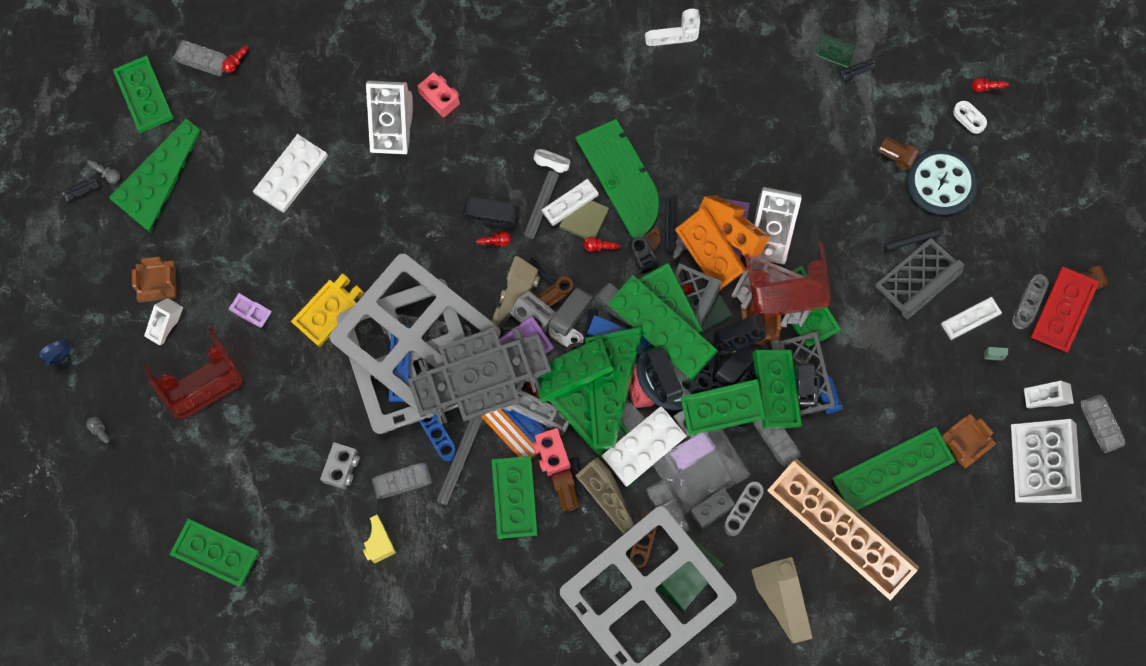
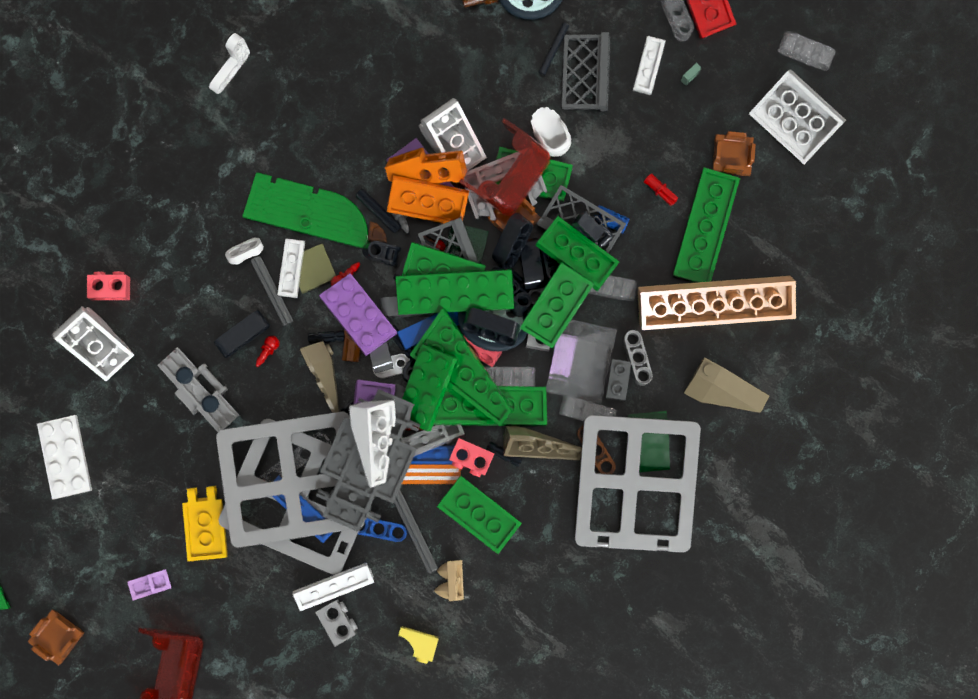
camera: 55 degrees left, 10 degrees up
white arch [145,298,183,345] -> none
clear beam [372,463,432,499] -> none
light grey brick [510,291,556,333] -> none
reddish brown piece [551,470,579,512] -> none
white plate [601,407,686,487] -> none
white arch [1024,381,1073,409] -> none
none -> light grey piece [158,347,239,432]
none -> white fence [293,562,374,611]
none -> medium lavender plate [319,273,397,356]
none -> white wedge [350,400,396,487]
none -> tan tile [434,560,464,601]
none -> white hair [531,107,571,157]
none -> red axle [644,173,678,206]

